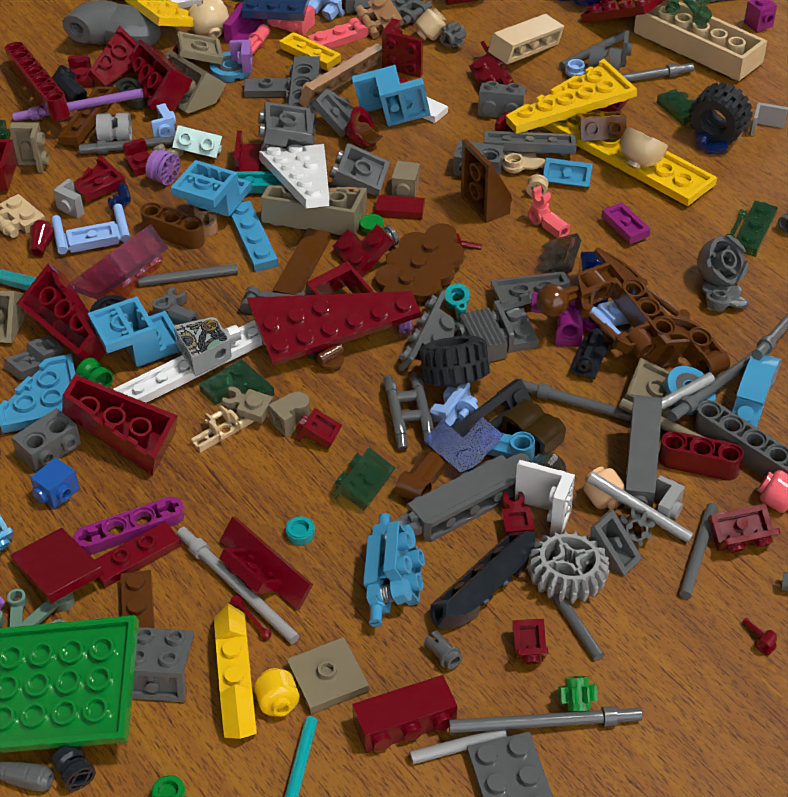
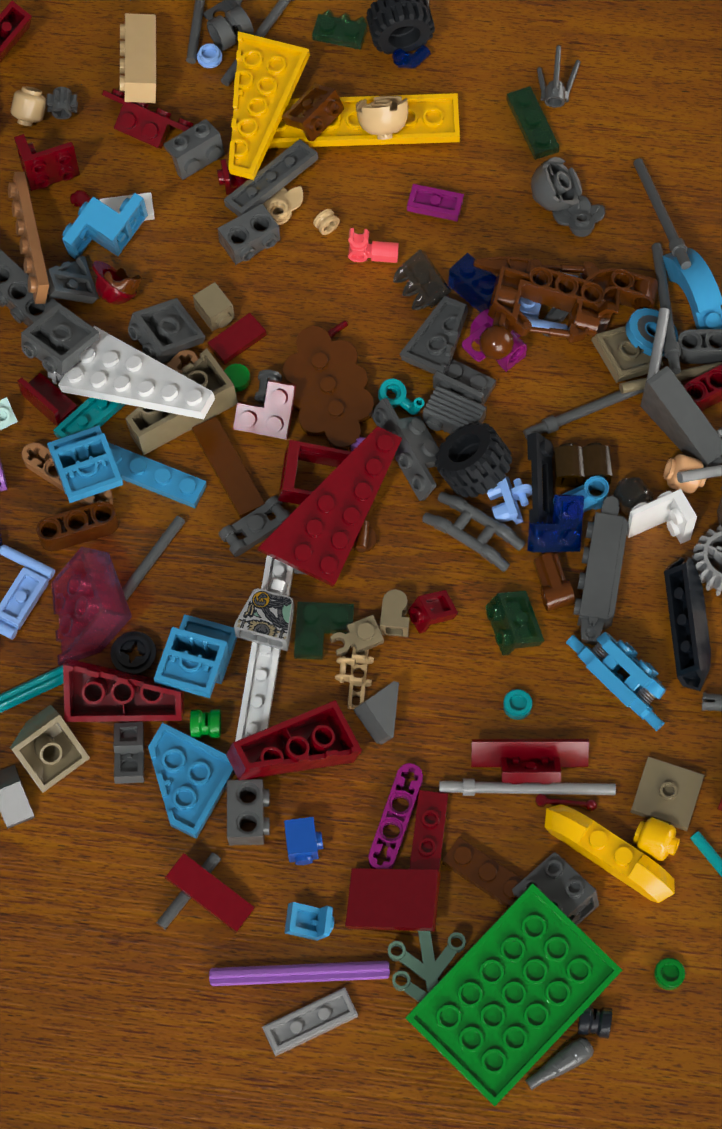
camera: 45 degrees left, 20 degrees up
dark grey bar [152,287,199,325] -> none
reddish brown slope [461,139,512,223] -> none
dark red plate [501,492,535,536] -> none
dark azure panel [543,158,593,188] -> none
black hinge [569,328,609,380] -> none
clear green hinge [726,209,747,238] -> none
none -> dark grey slope [353,681,399,745]

